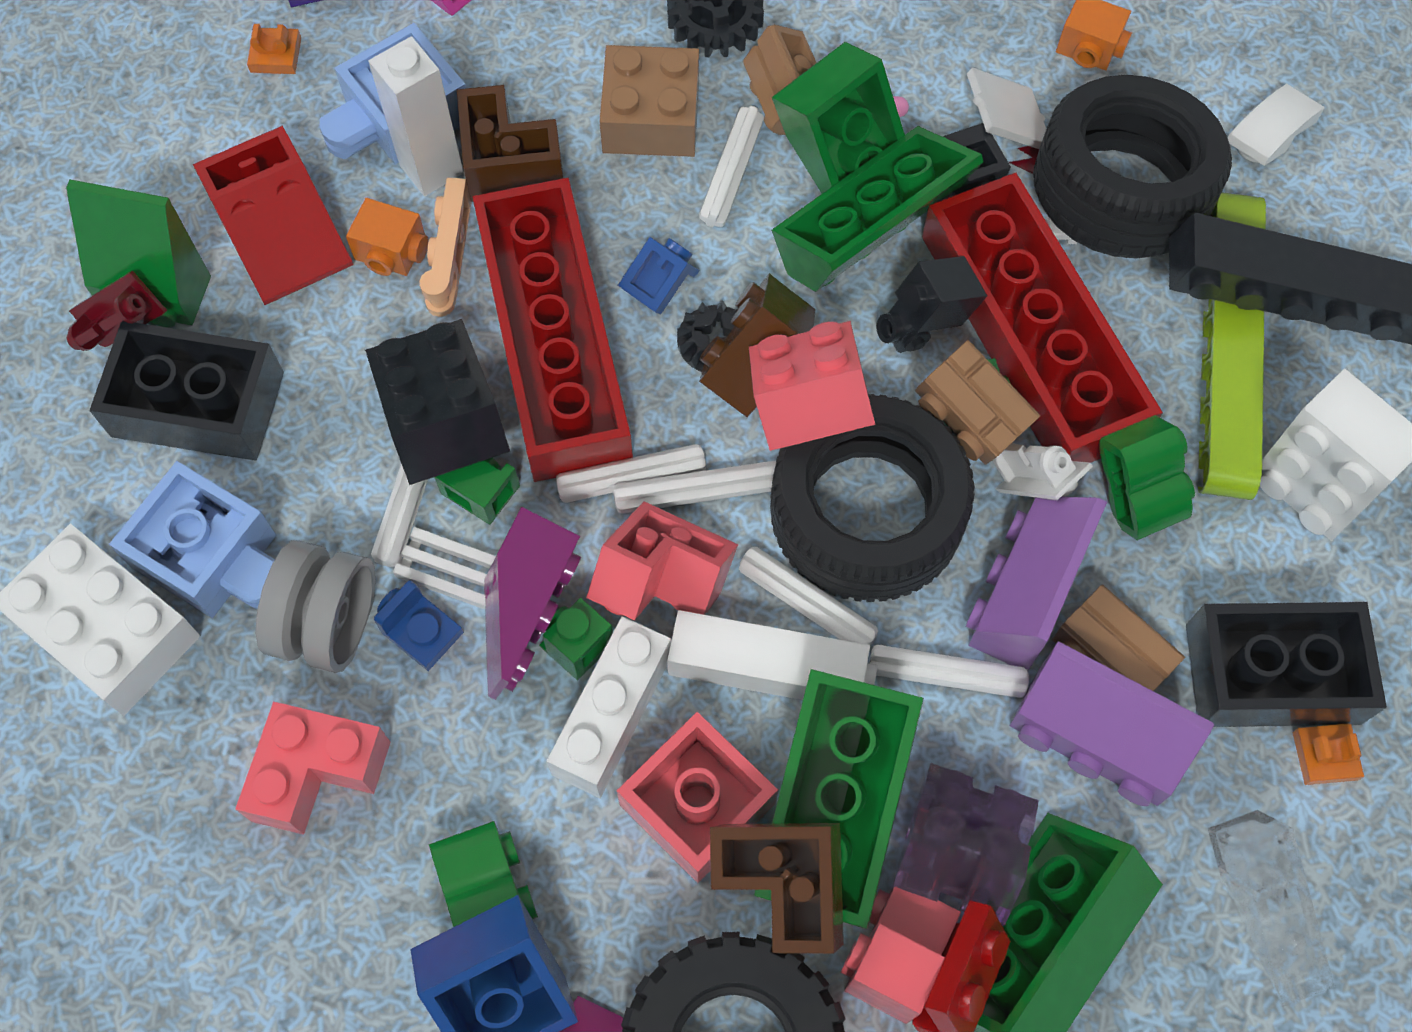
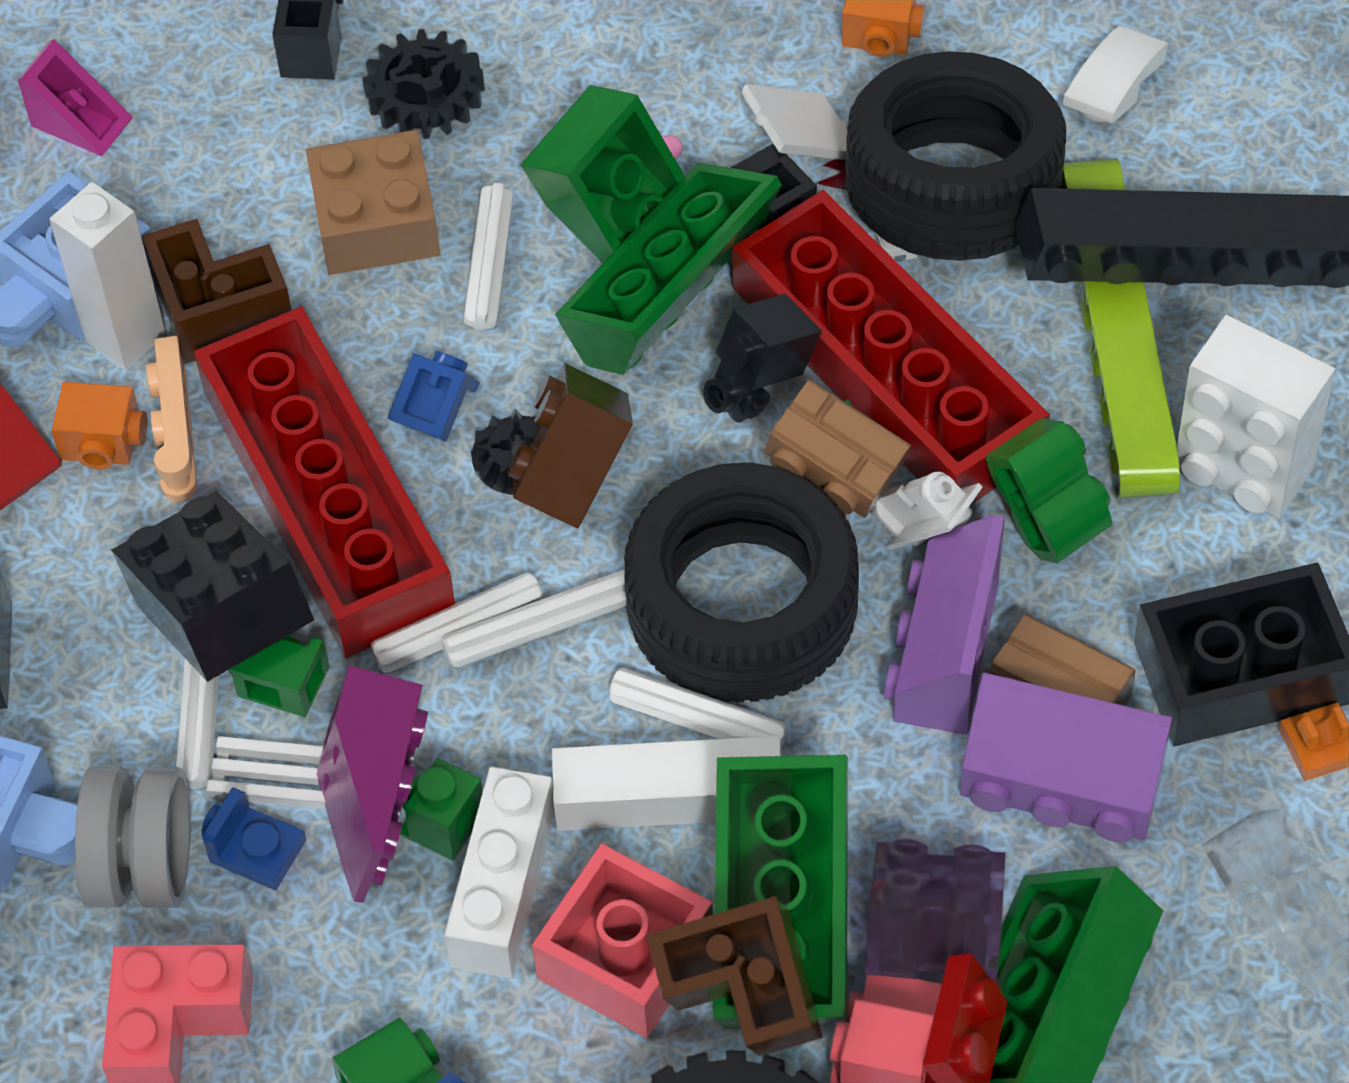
camera: 10 degrees left, 10 degrees down
coral brick [586,501,738,621] -> none
medium nougat brick [743,24,817,135] -> none
coral brick [749,321,875,451] -> none
white axle [869,645,1029,698] -> none

